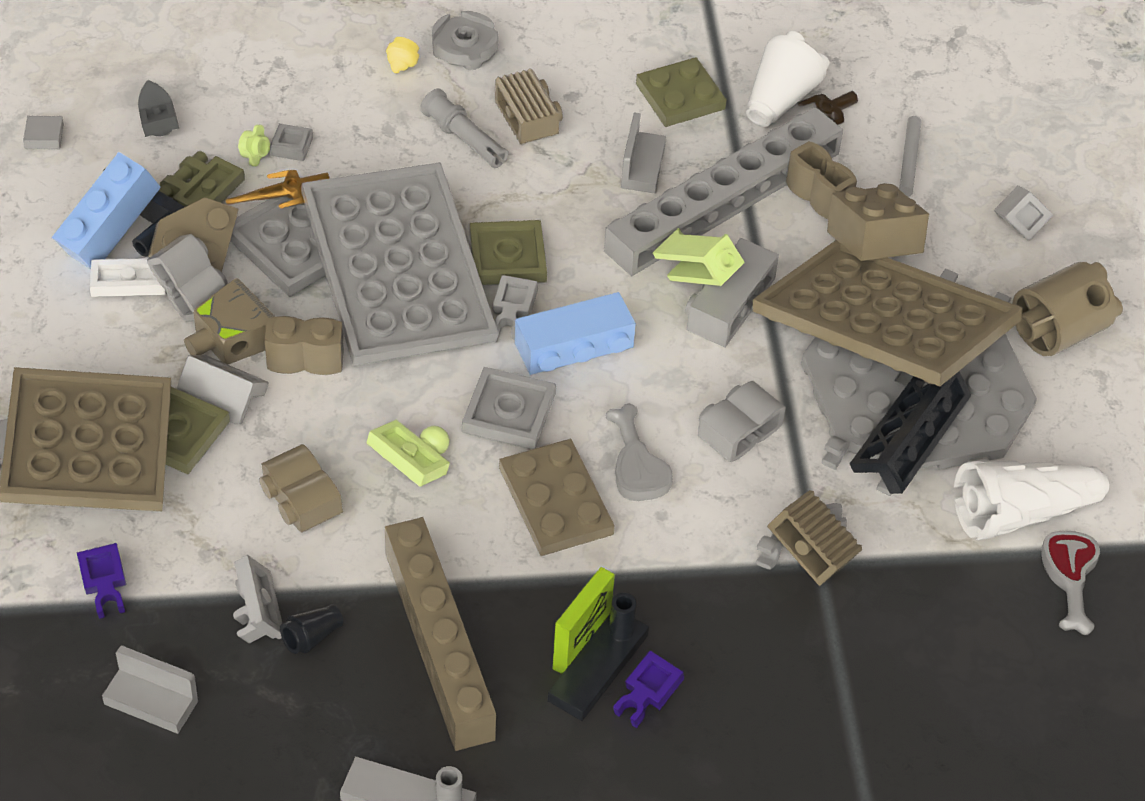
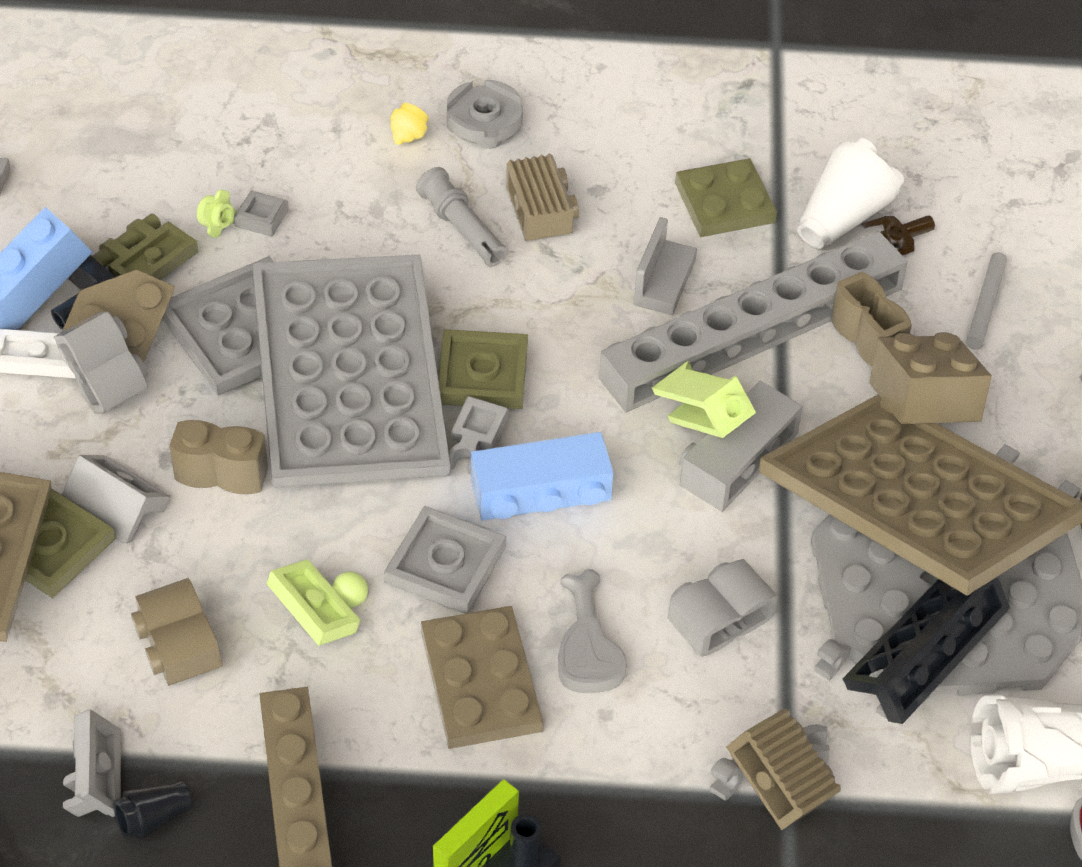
camera: 10 degrees right, 0 degrees up
dark grey plate [138,80,179,137] -> none
dark tan torso [184,278,275,364] -> none
pearl gold piece [225,170,330,208] -> none

